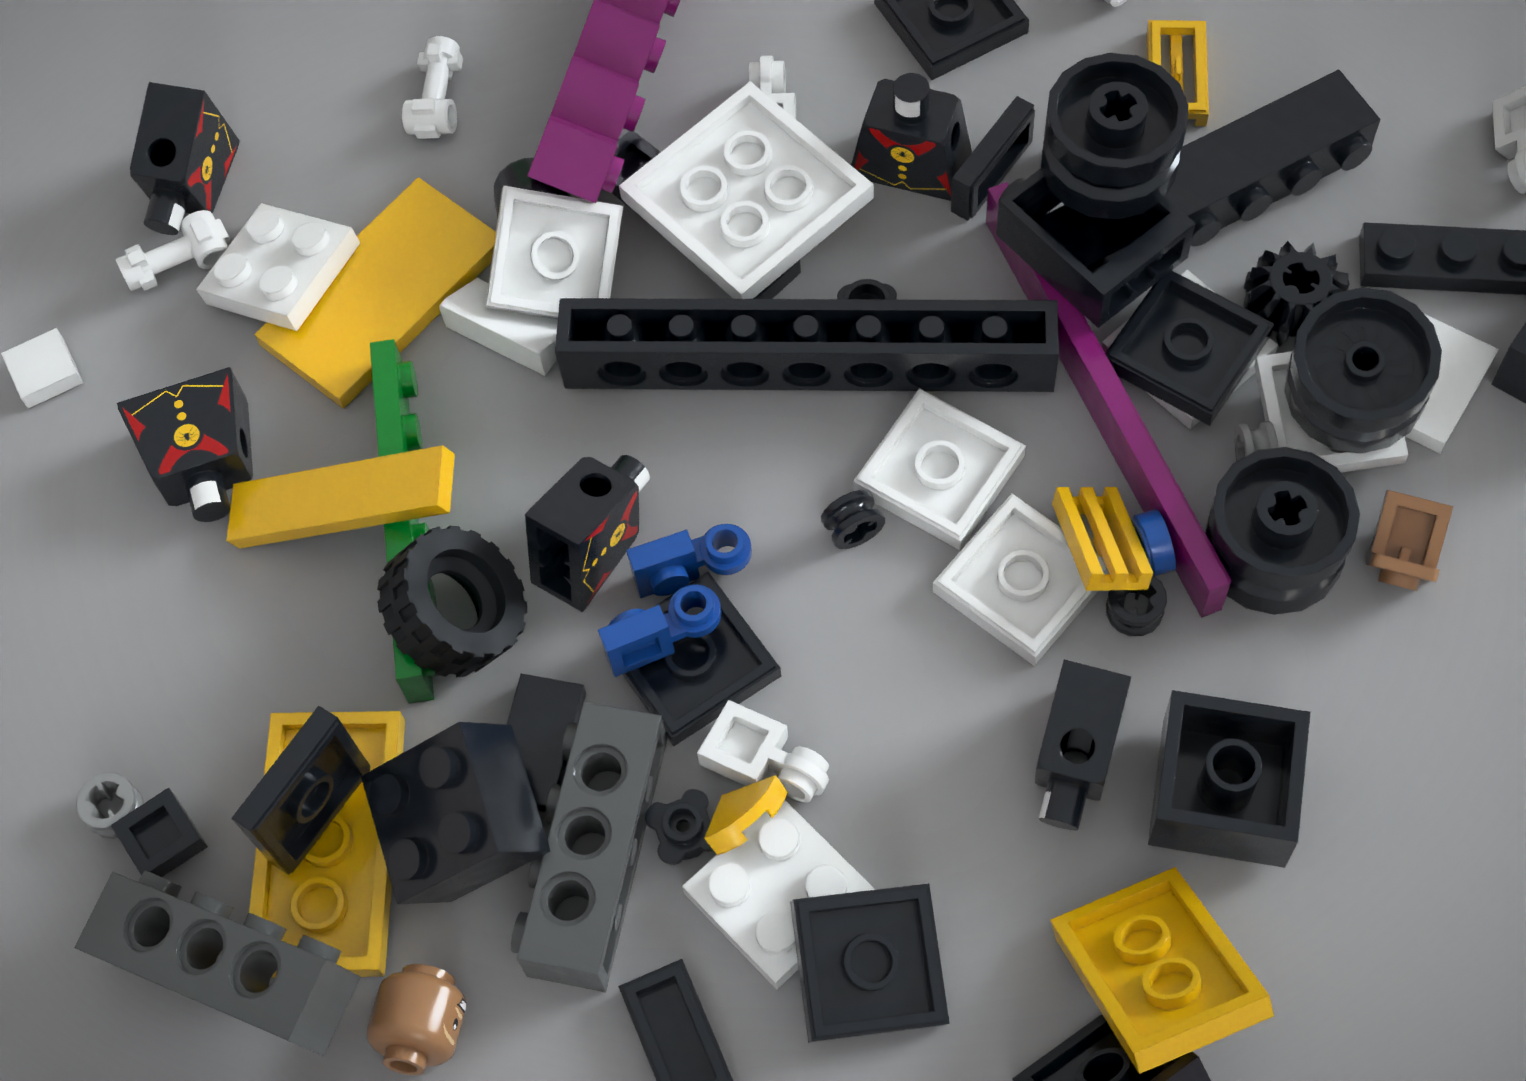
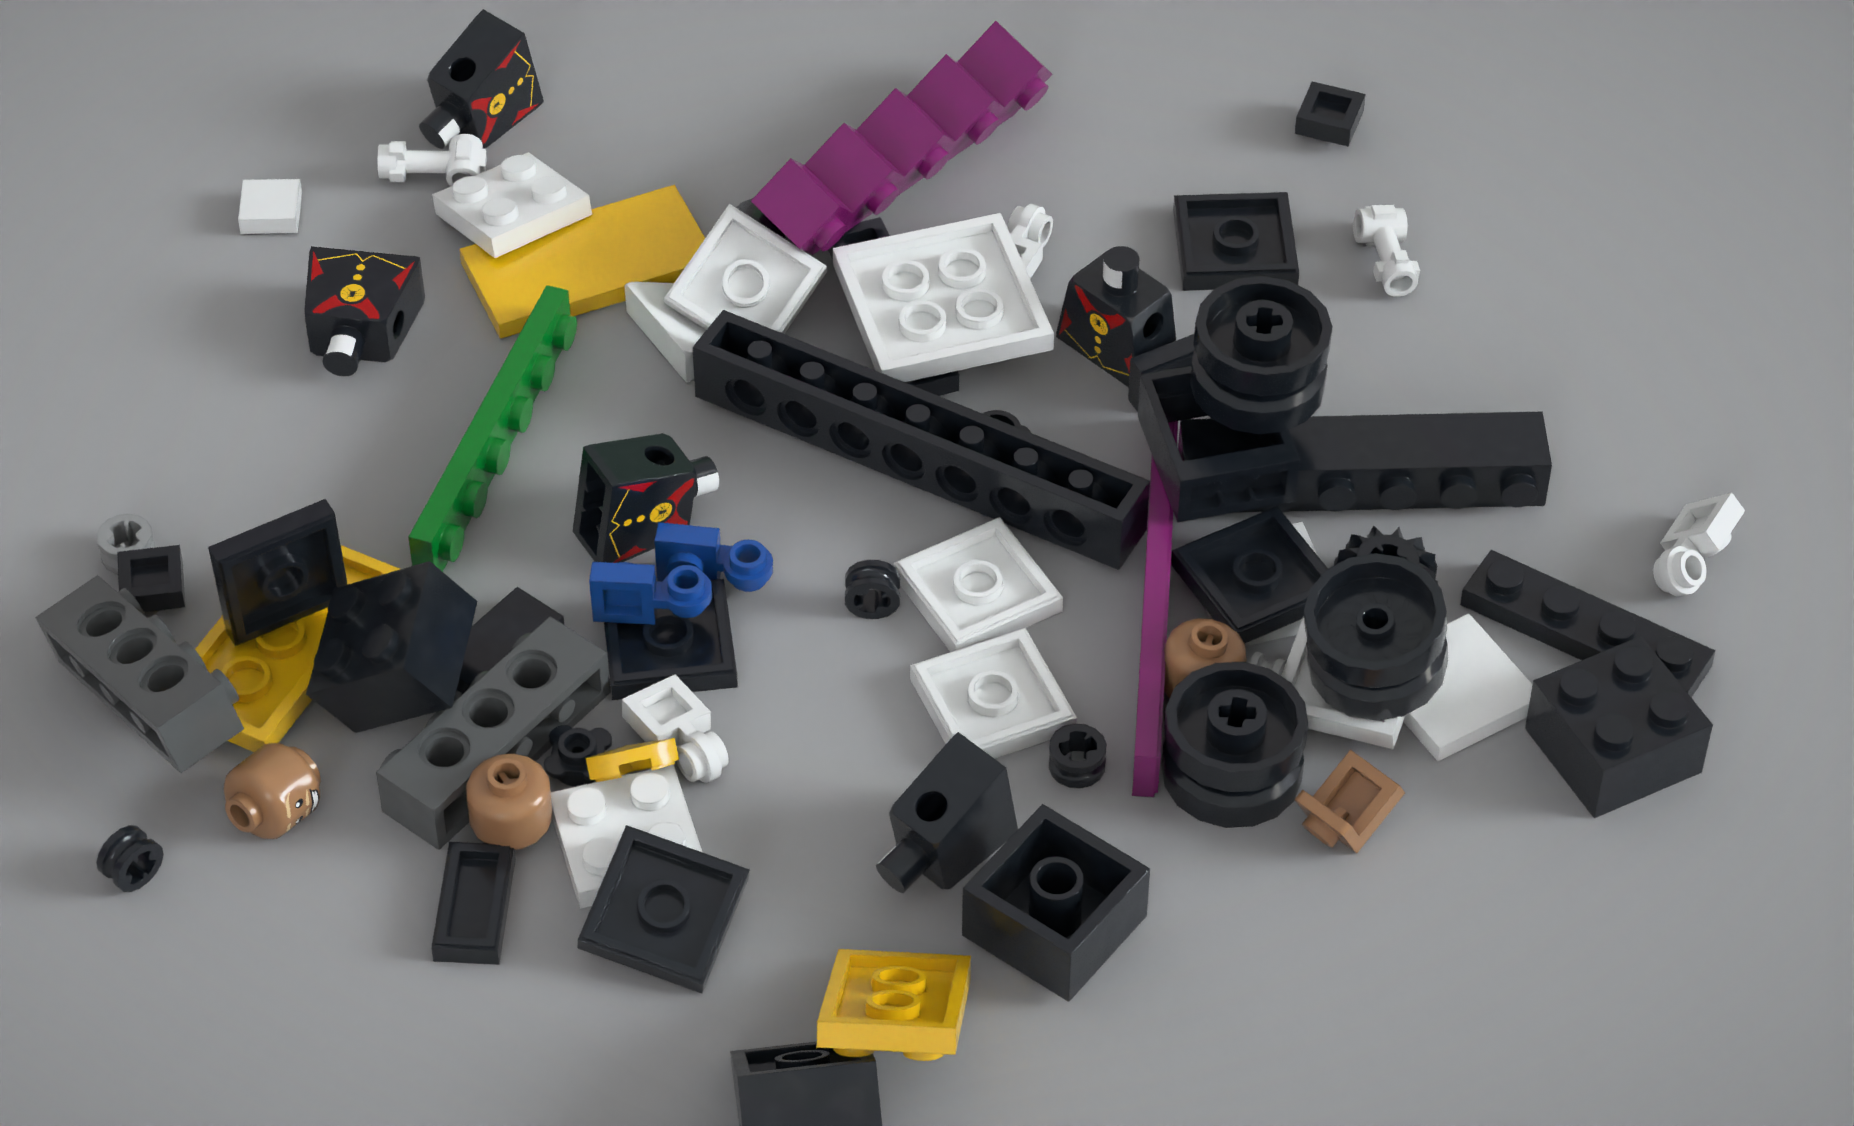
camera: 20 degrees right, 15 degrees down
yellow tile [226,445,455,549] -> none
black tyre [377,525,528,678] -> none
white bar [402,36,463,139] -> none
yellow tile [1052,487,1153,591] -> none
blue tile [1131,509,1176,576] -> none
yellow tile [1146,20,1209,126] -> none
none -> medium nougat head [466,753,553,850]
none -> medium nougat head [1164,618,1247,698]

